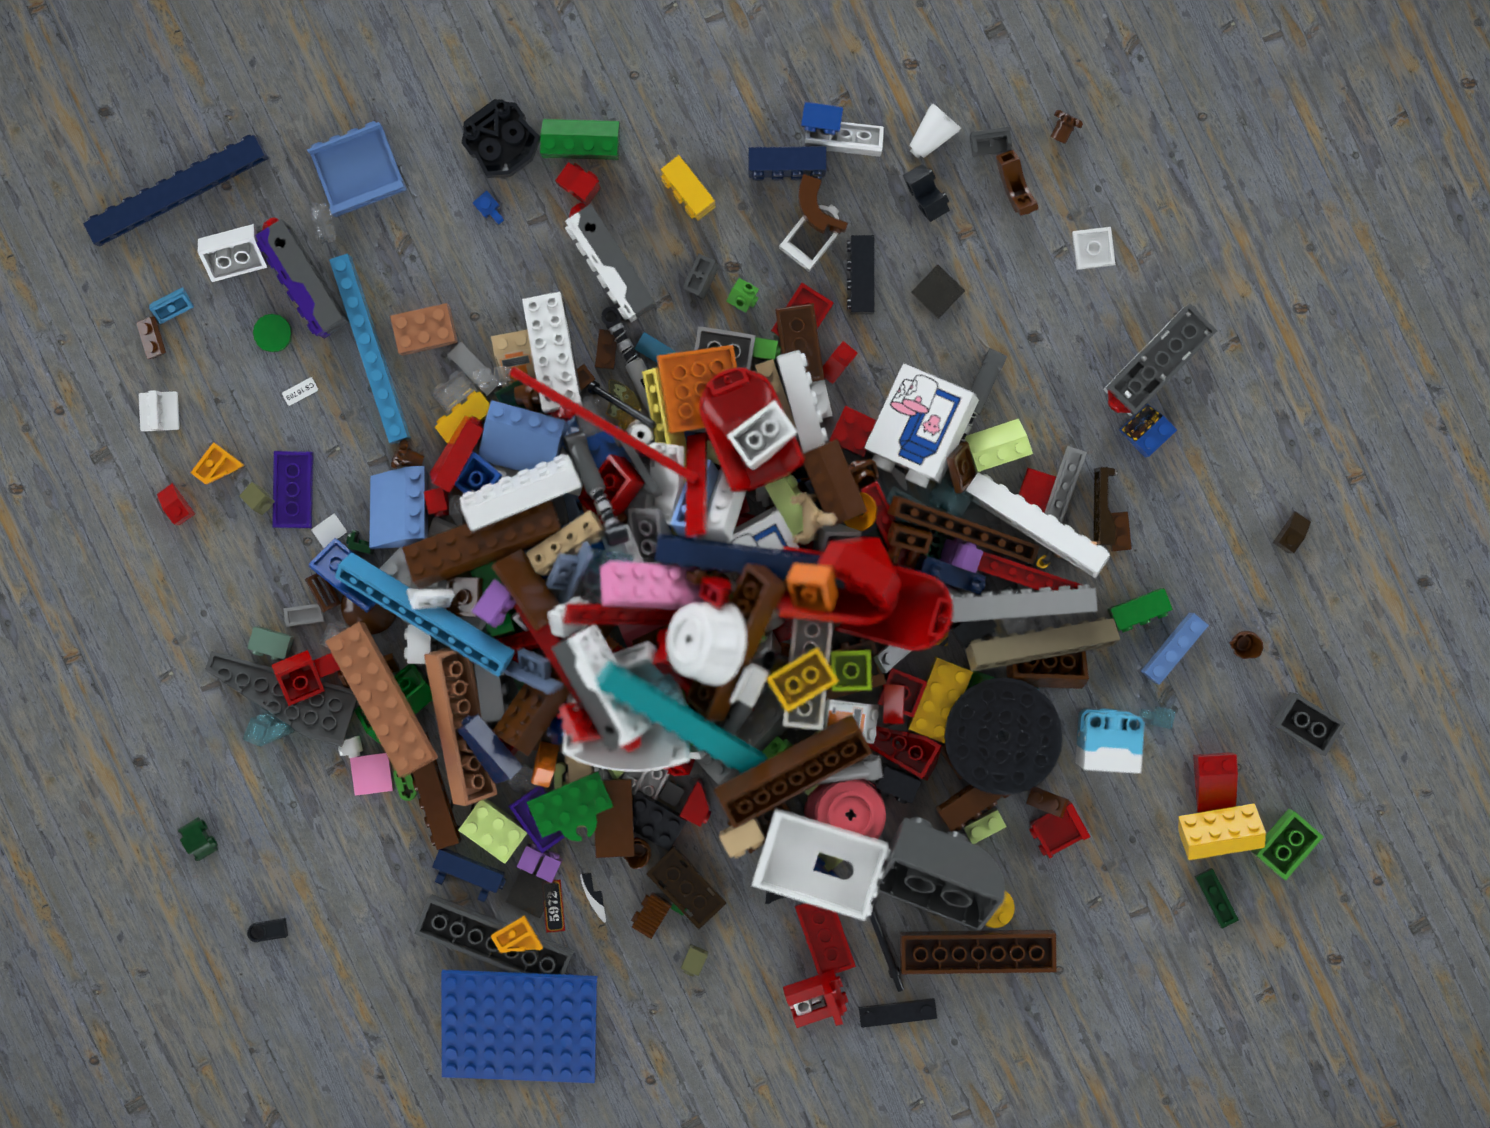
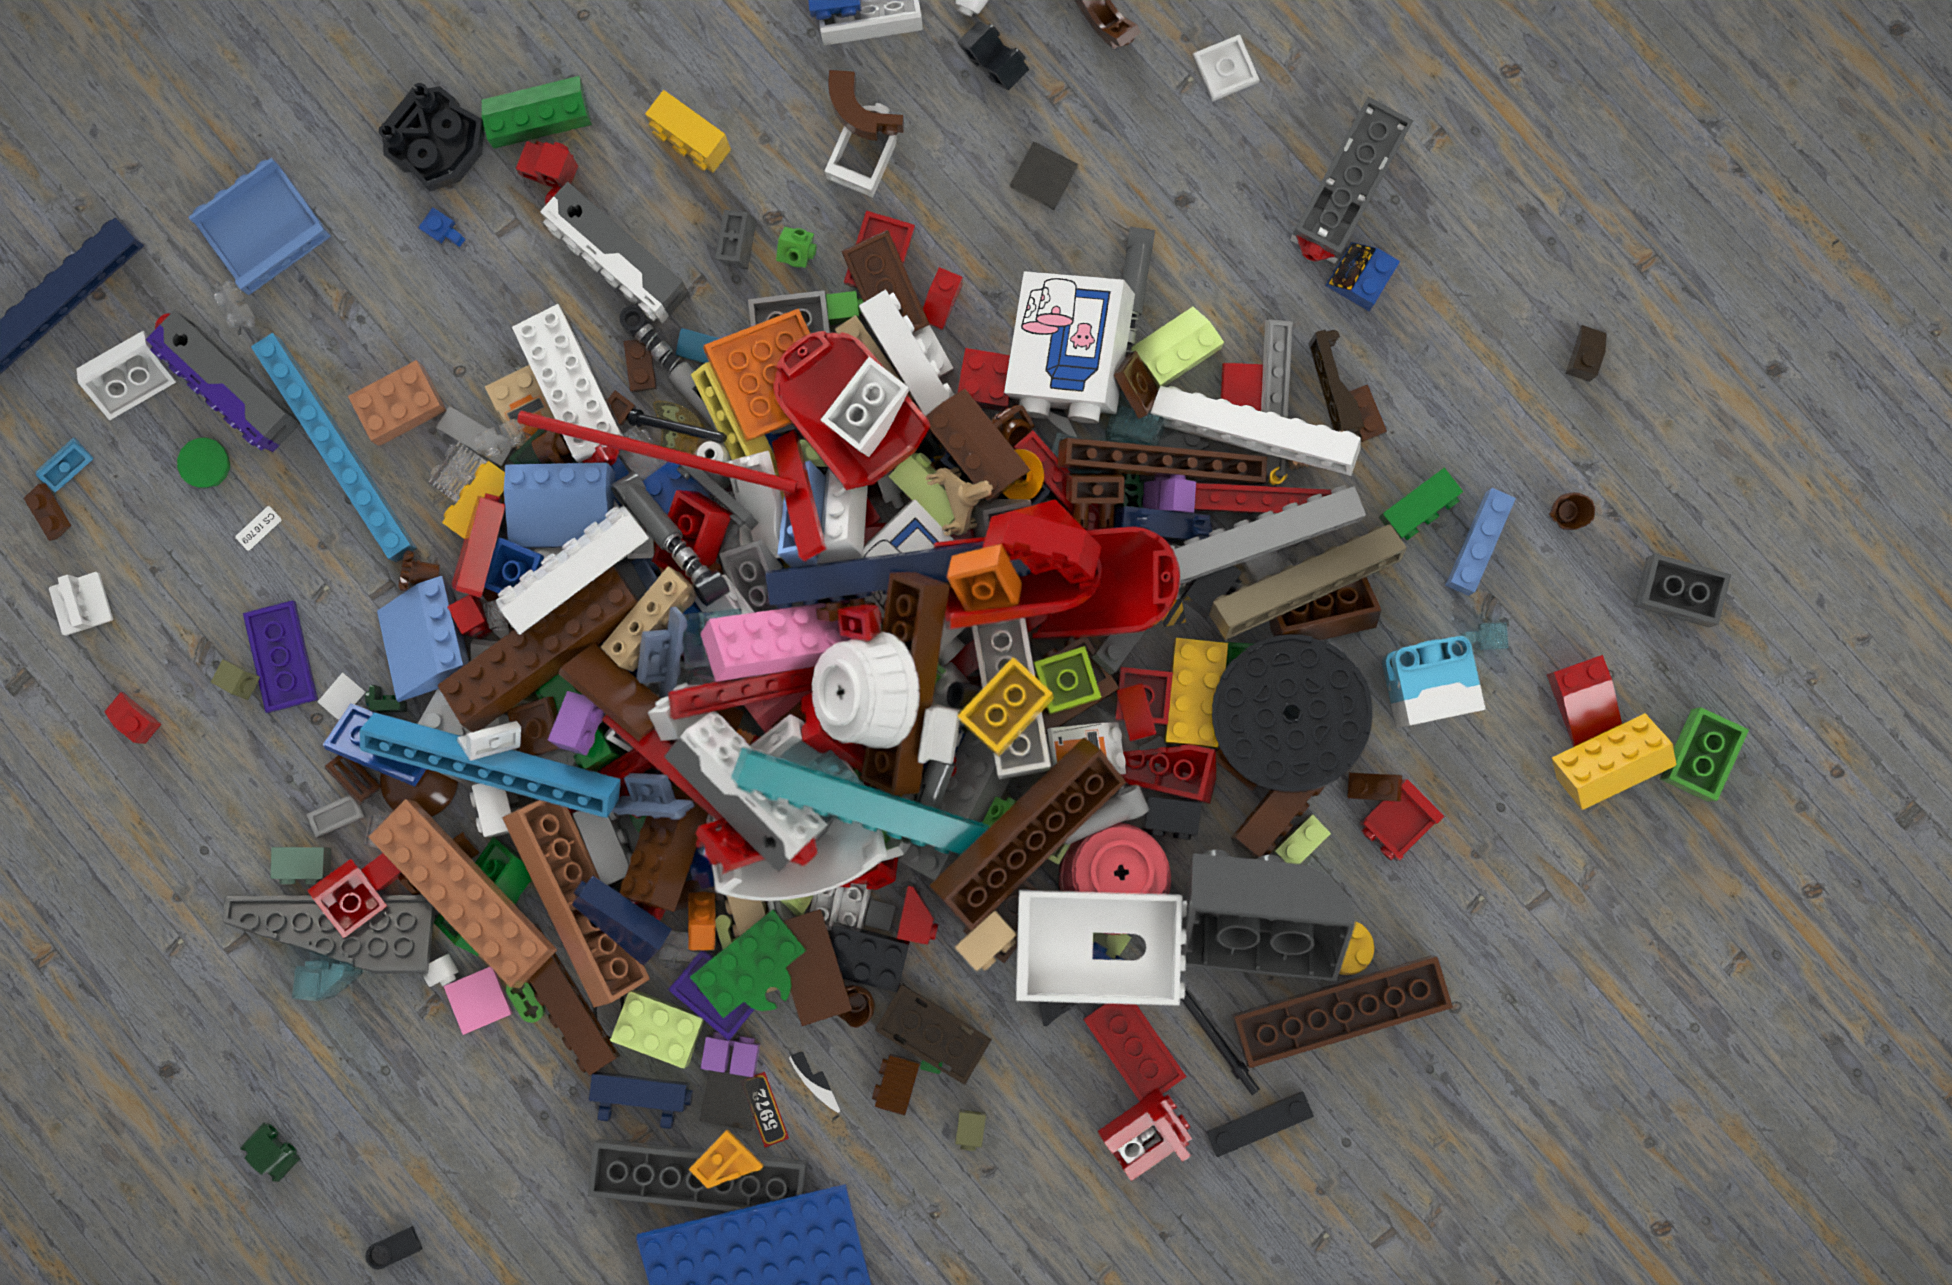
camera: 10 degrees left, 5 degrees down
light orange wing [190,442,244,485] -> none
dark blue brick [748,146,826,181] -> none
black brick [847,235,874,314] -> none
dark green plate [1194,868,1239,929] -> none

